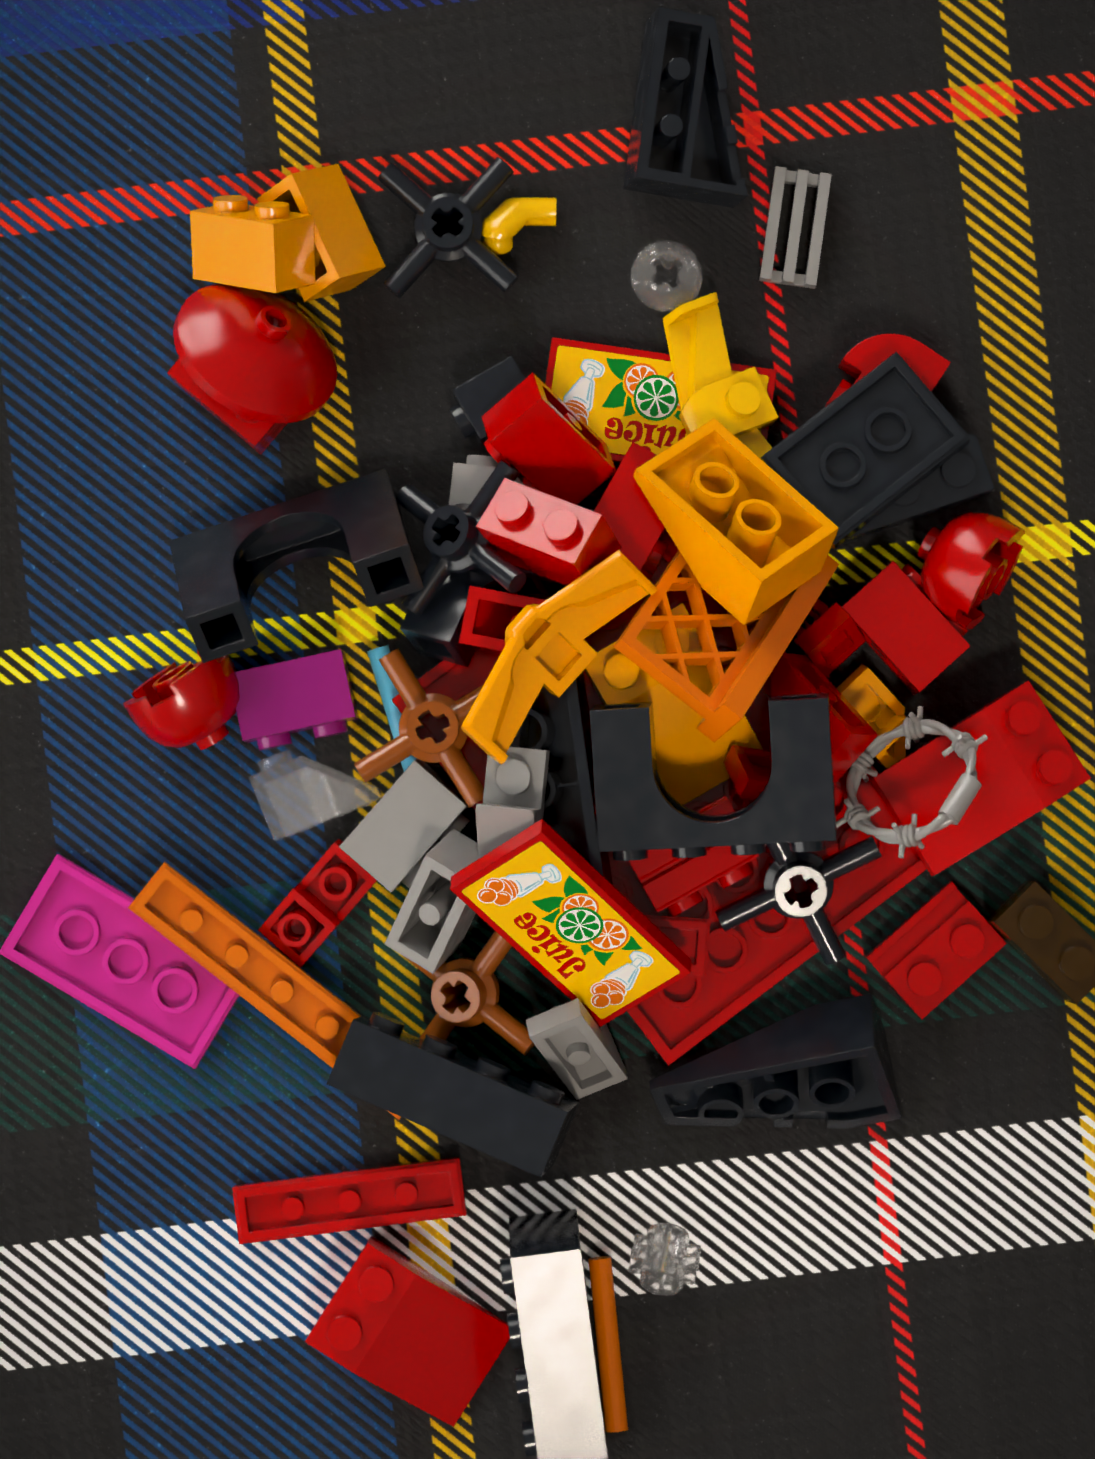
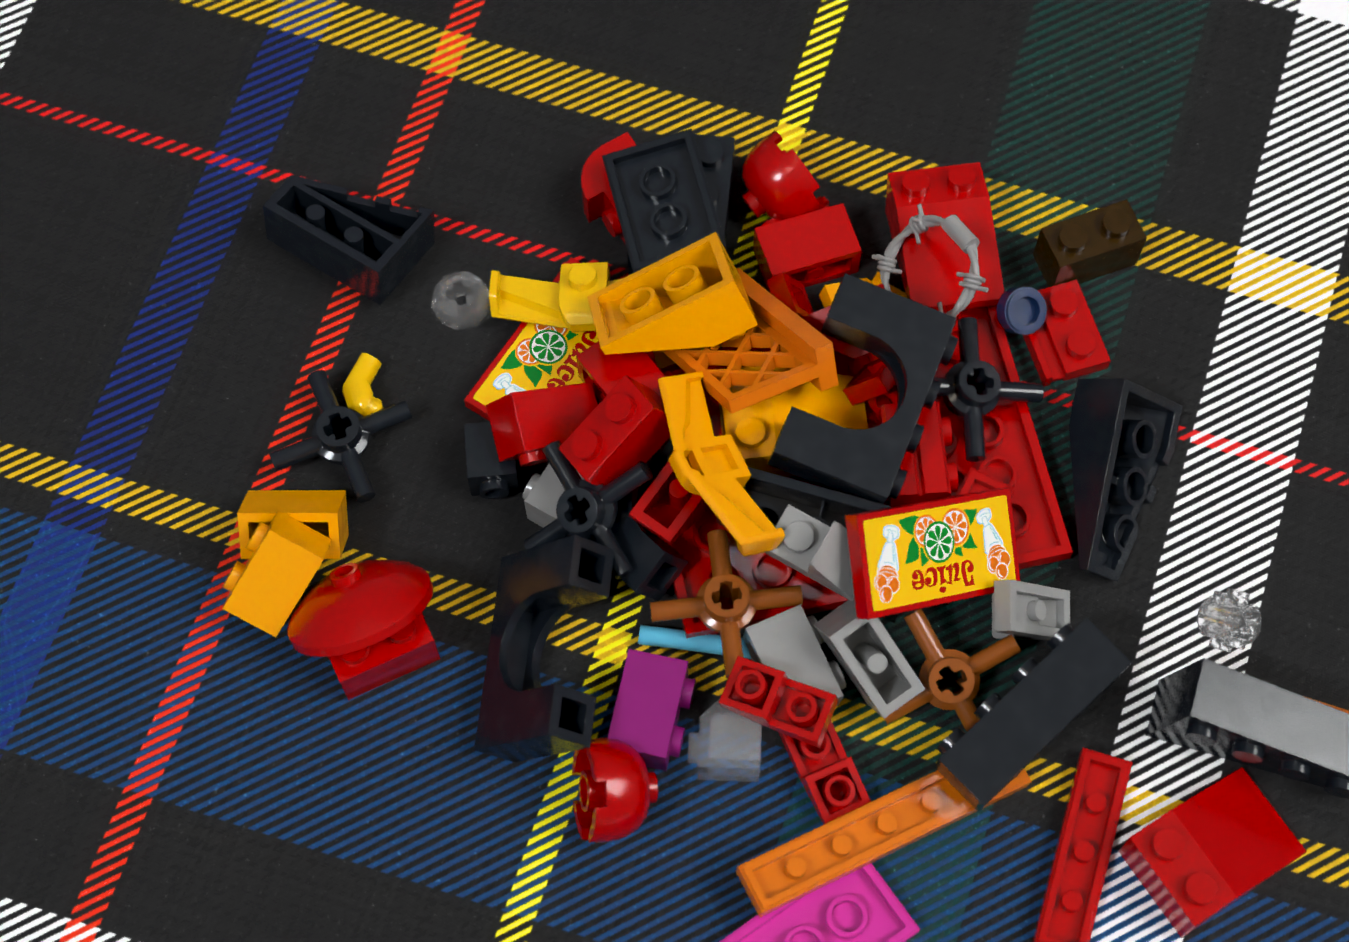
camera: 70 degrees left, 20 degrees down
light grey tile [759,166,832,289] -> none
none -> red slope [718,656,838,748]
none -> dark blue tile [997,287,1047,335]

